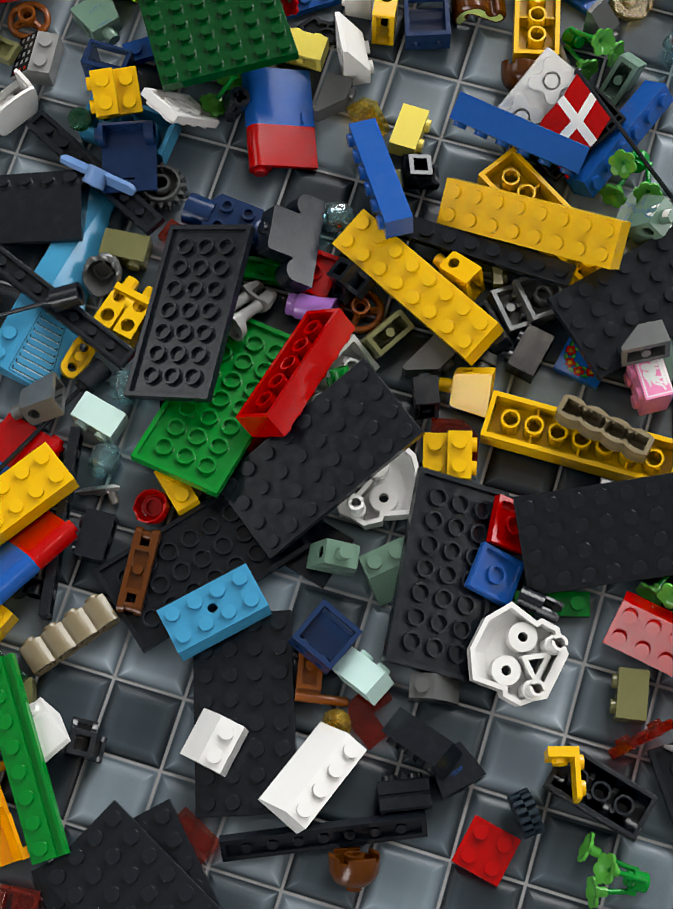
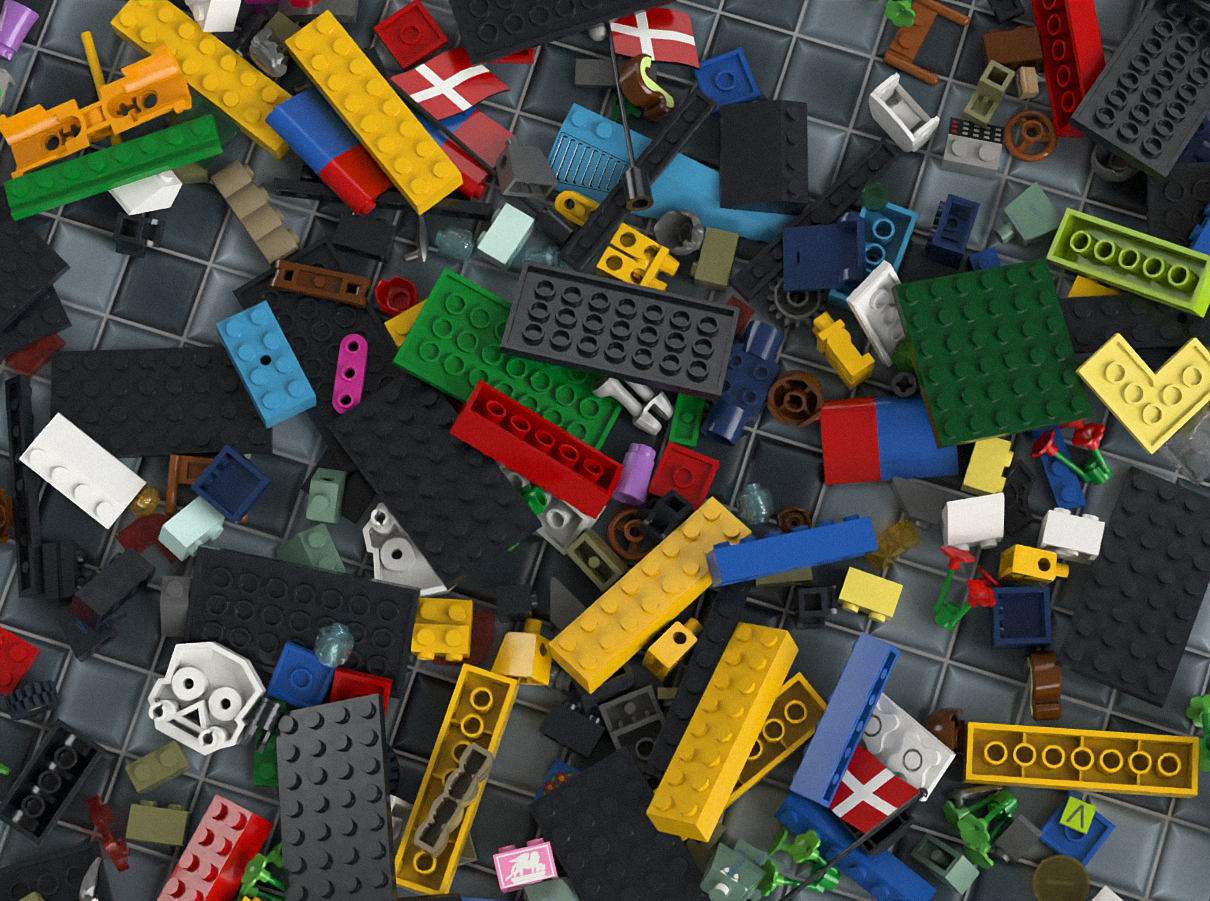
camera: 90 degrees right, 5 degrees up
medium blue piece [60,155,136,196] -> none
yellow plate [86,66,144,120] -> none
white slope [180,708,249,777] -> none
black brick [256,194,326,293] -> none
yellow bracket [544,746,586,804] -> none
dark grey slope [621,319,671,367] -> none
none -> olive brick [125,740,193,795]
none -> clear light blue head [313,623,355,667]
none -> dark pink plate [332,334,369,415]
none -> reddish brown cylinder [768,370,824,427]
none -> reddish brown plate [777,506,812,534]
none -> yellow hips [812,311,875,390]
none -> plant [932,546,1003,631]

